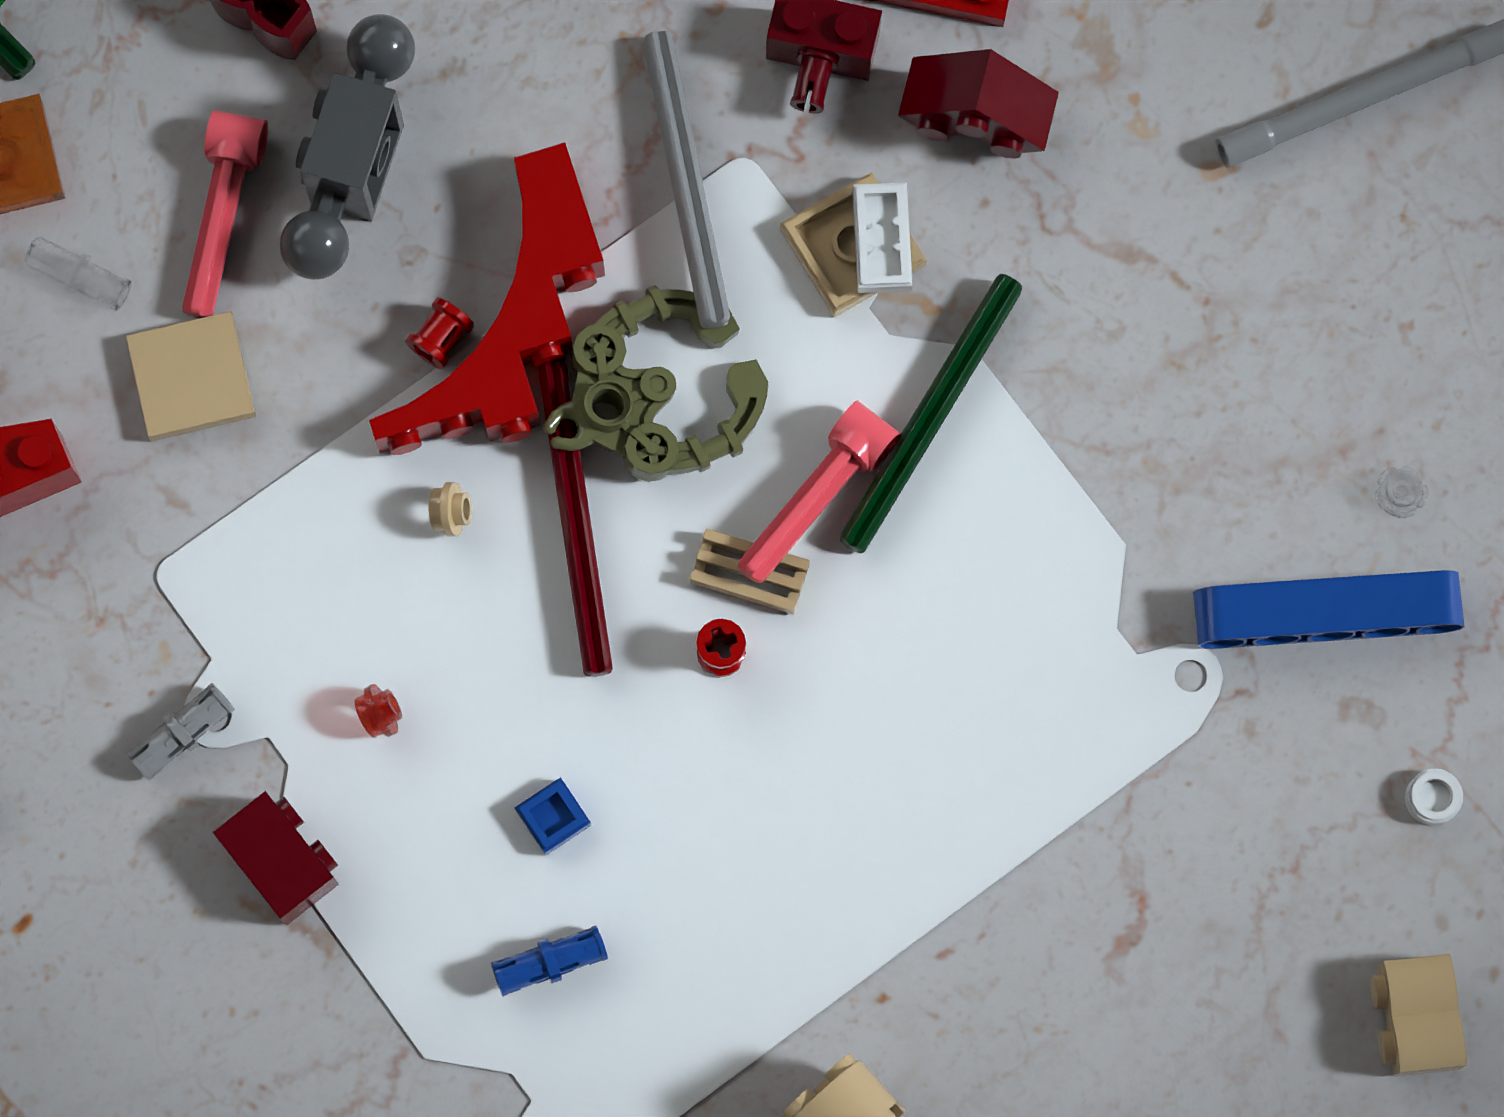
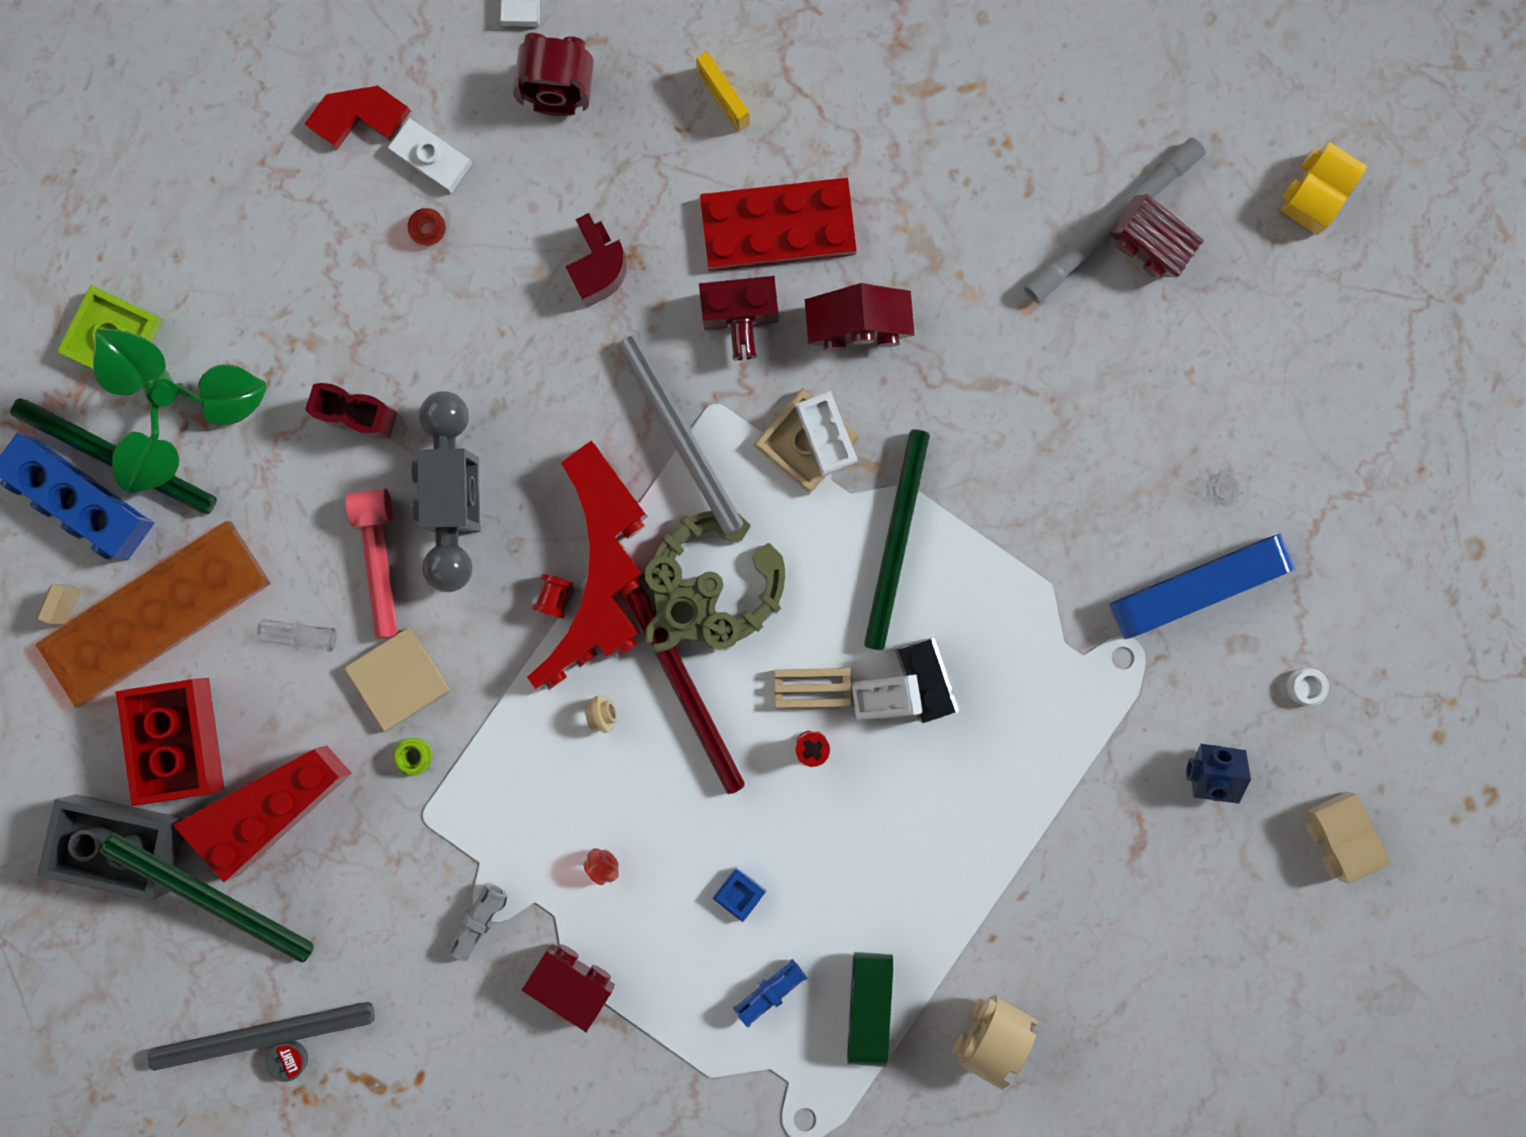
camera: 10 degrees left, 10 degrees up
coral axle [738,400,901,584] -> none
none -> lime plate [394,737,433,776]
none -> dark green beam [847,952,893,1067]
none -> white plate [851,675,922,720]
none -> black brick [895,637,959,723]
none -> brick [1109,194,1203,279]
none -> dark blue brick [1186,744,1251,804]

